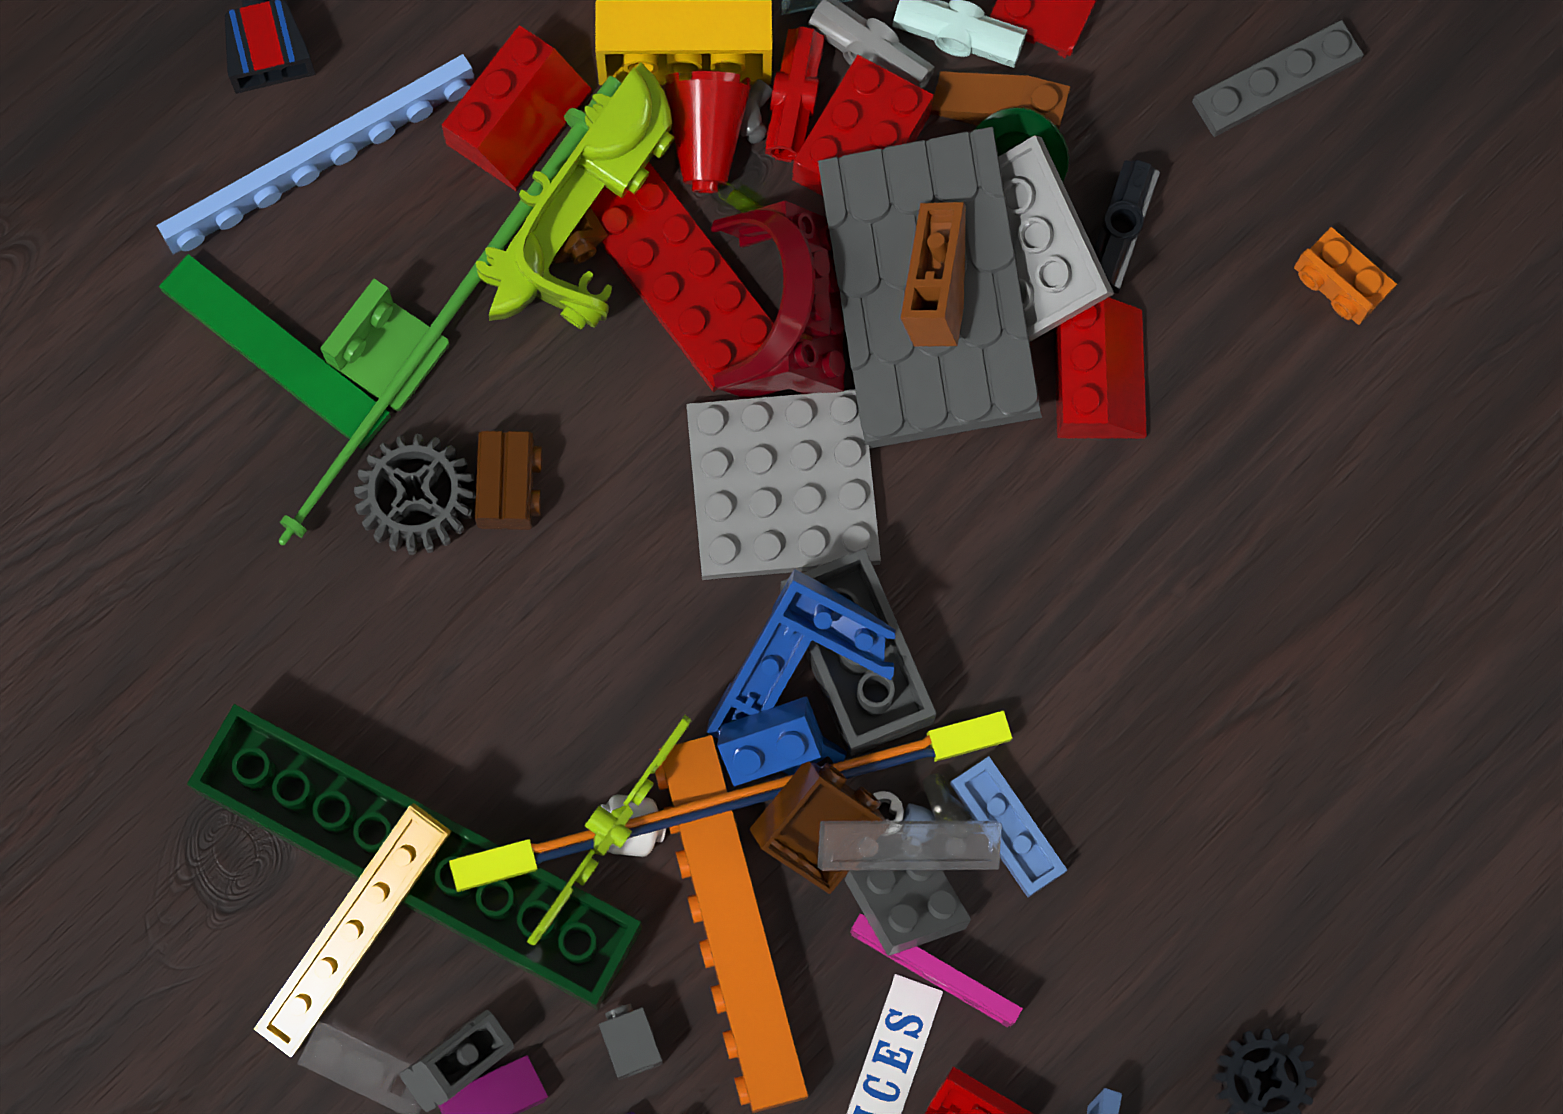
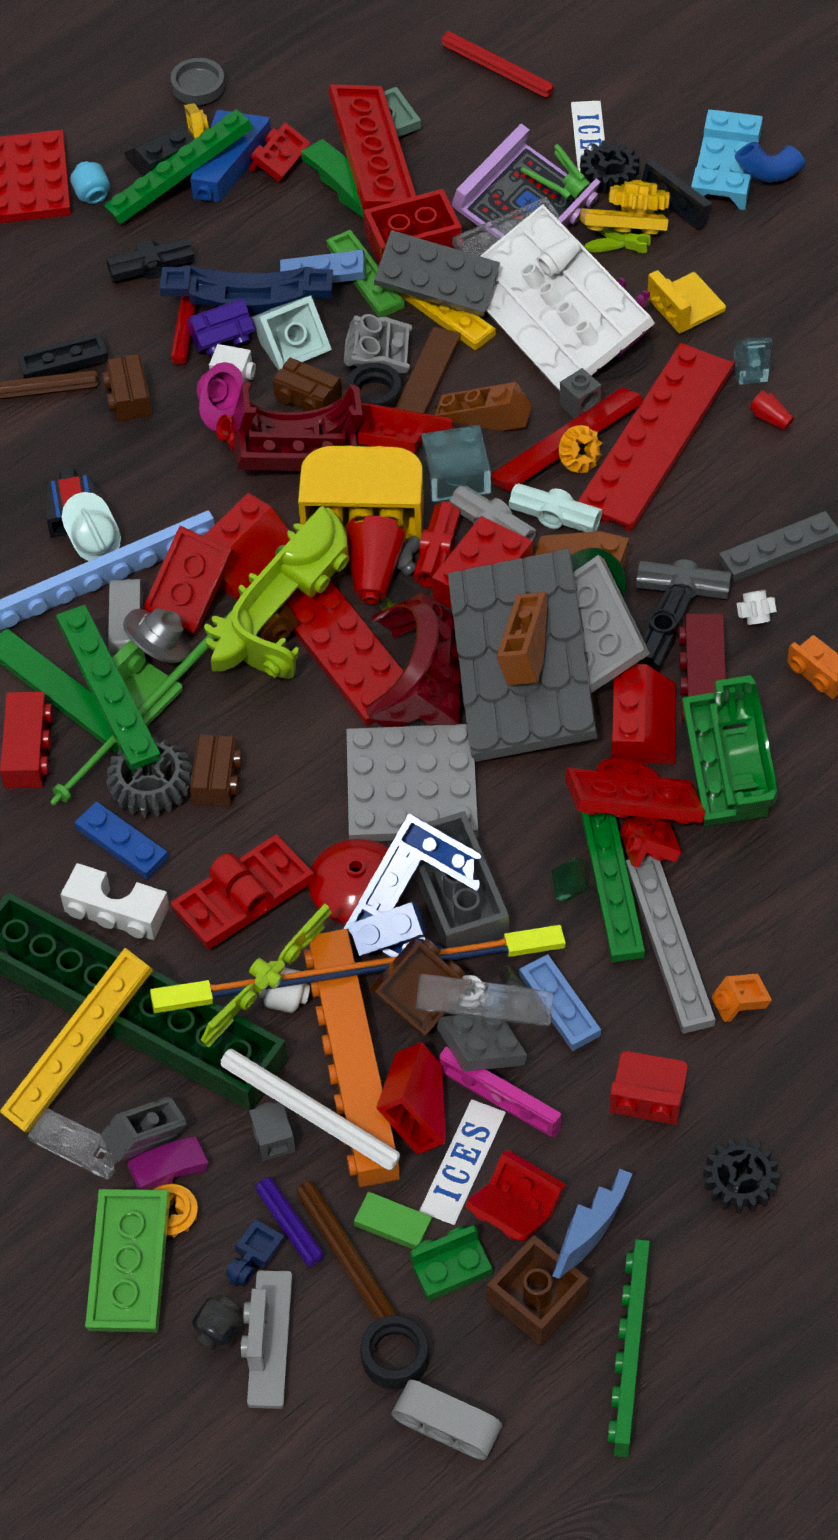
camera: 10 degrees right, 20 degrees down
none -> red brick [0,692,53,788]
none -> green plate [56,604,160,771]
none -> white arch [60,863,170,940]
none -> light aqua piece [62,492,121,561]
none -> blue plate [74,801,169,880]
none -> light grey beam [108,579,143,657]
none -> flat silver hat [123,608,191,663]
none -> red tile [142,526,235,634]
none -> red plate [170,834,315,950]
none -> white axle [221,1049,400,1170]
none -> red dish [308,839,405,924]
none -> red slope [376,1042,446,1155]
none -> clear green plate [552,856,588,902]
none -> red plate [565,758,705,824]
none -> green plate [580,811,645,962]
none -> red bracket [609,1051,688,1125]
none -> red bracket [621,816,681,868]
none -> light grey plate [626,855,715,1034]
none -> dark grey piece [636,559,731,599]
none -> dark red brick [679,614,726,730]
none -> green piece [682,675,778,827]
none -> orange bracket [712,974,772,1022]
none -> white gear [736,590,777,625]

